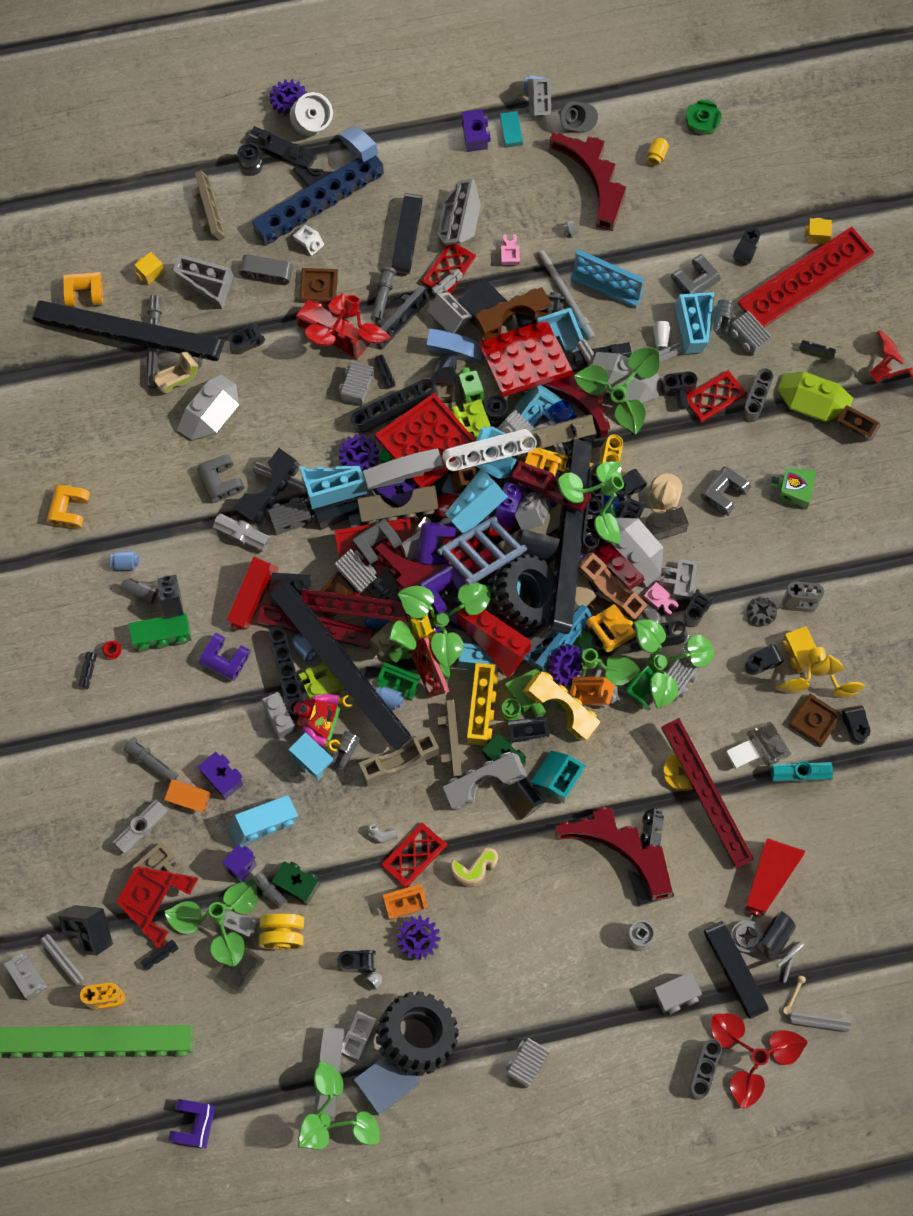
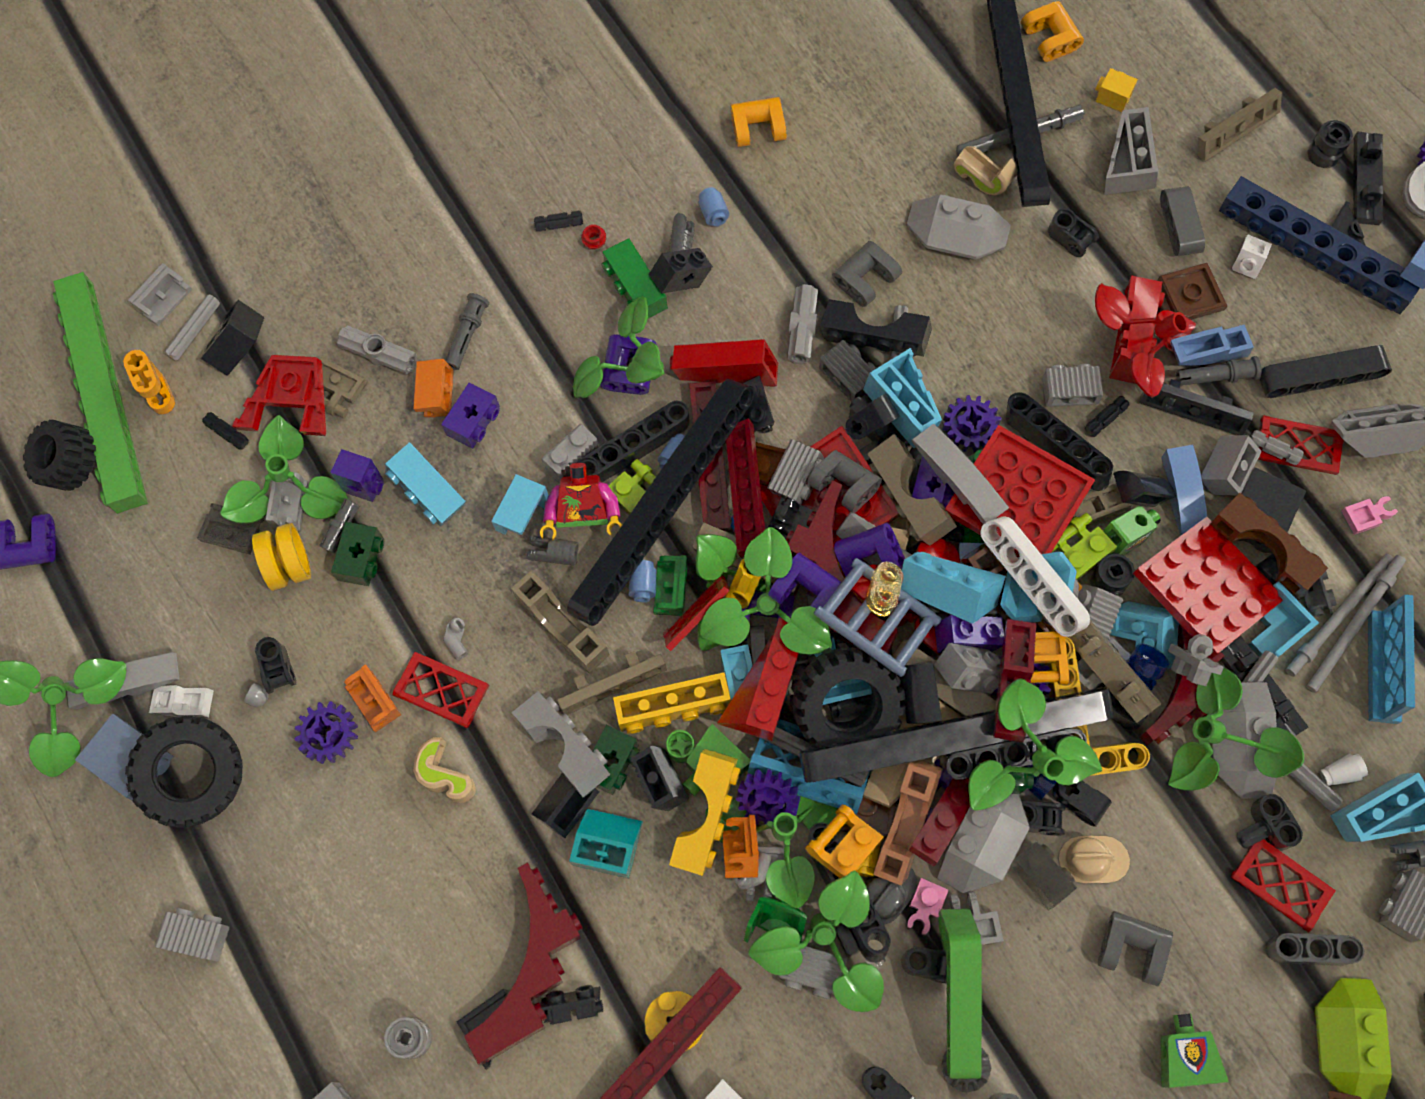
camera: 75 degrees right, 0 degrees up
none -> black tyre [23,420,96,491]
none -> bright green plant [573,296,665,399]
none -> black tile [836,924,860,958]
none -> black piece [845,393,900,440]
none -> clear yellow plate [866,562,903,616]
none -> bright green beam [938,909,982,1079]
none -> light grey hips [1168,634,1224,686]
none -> medium blue slope [1170,325,1254,365]
none -> light grey bar [1306,555,1406,693]

